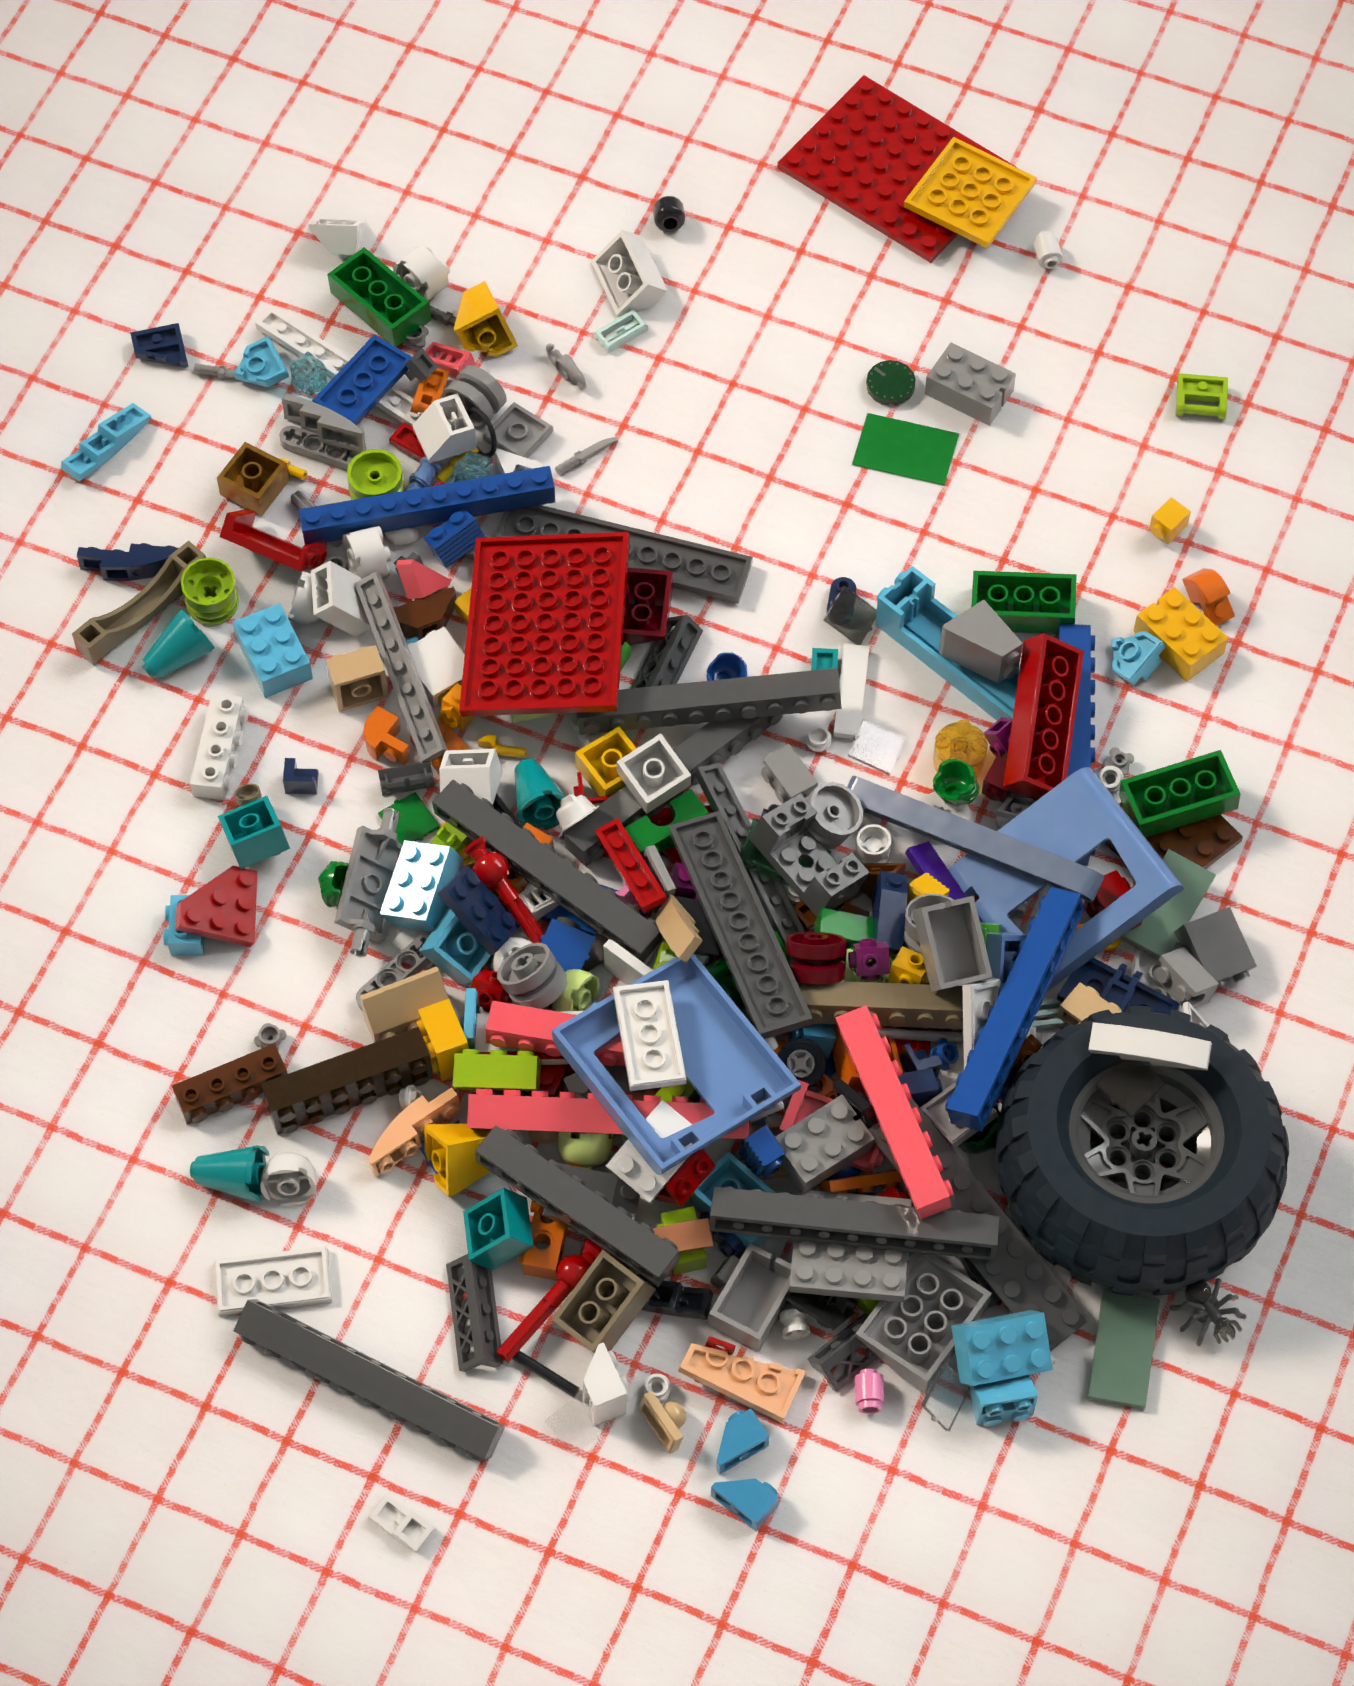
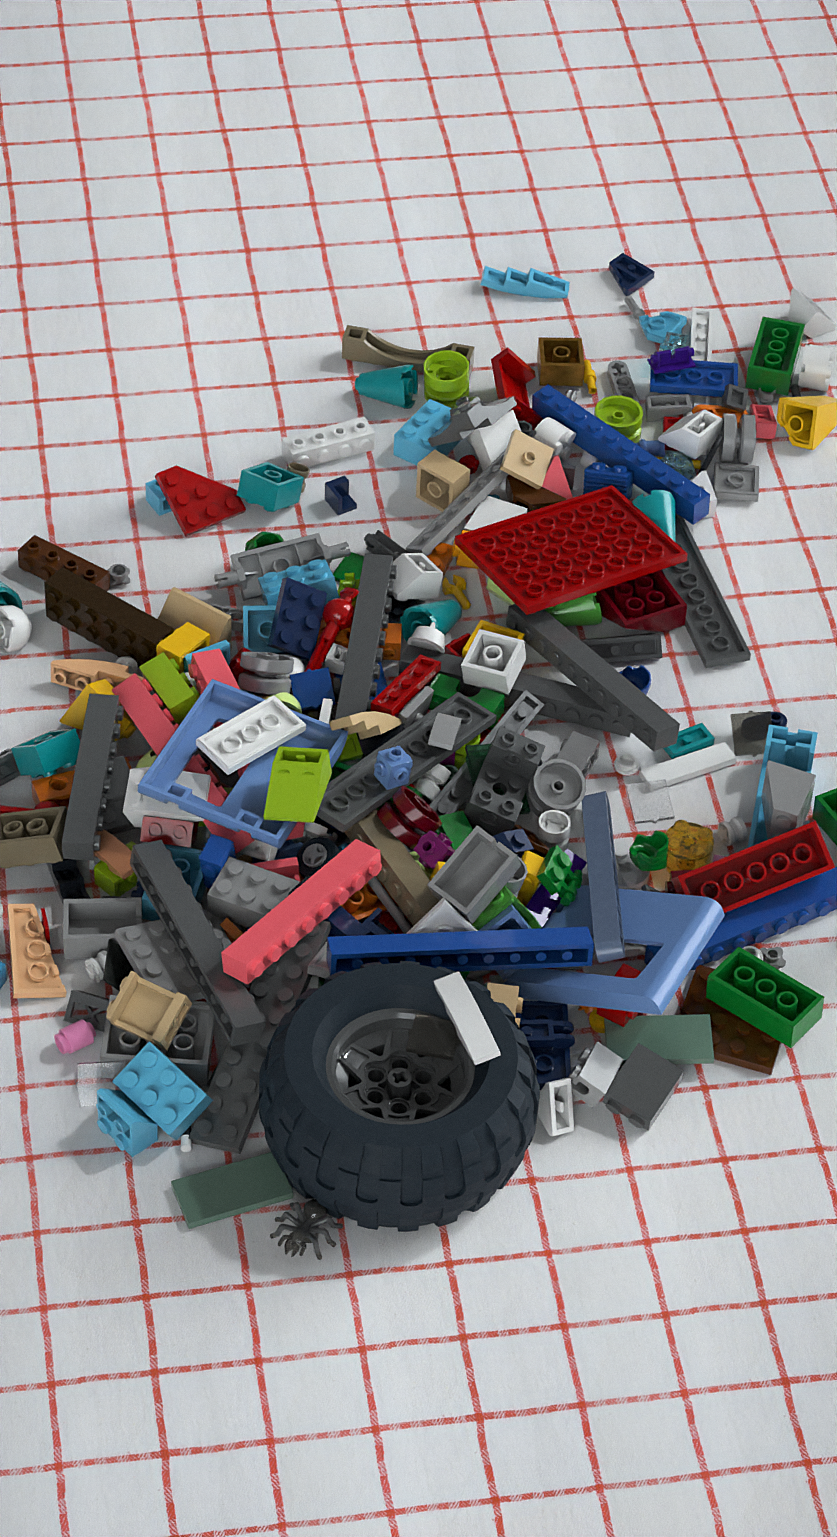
camera: 55 degrees right, 15 degrees down
dark blue slope [77,543,178,581] -> none
light grey slope [282,393,366,453] -> none
orange brick [364,706,410,765] -> none
light grey piece [546,343,586,390] -> none
light grey piece [555,437,618,476] -> none
none -> tan panel [106,971,192,1050]
none -> lime slope [263,746,332,823]
none -> medium blue brick [374,745,413,790]
none -> dark grey slope [428,396,517,447]
none -> light grey slope [428,713,462,751]
none -> red plate [458,455,480,475]
none -> tan plate [500,429,554,489]
none -> green plate [536,845,583,906]
none -> teal cone [632,490,676,542]
none -> light grey slope [645,394,692,422]
none -> dark purple hinge [647,346,696,374]
none -> white wheel [718,817,748,846]

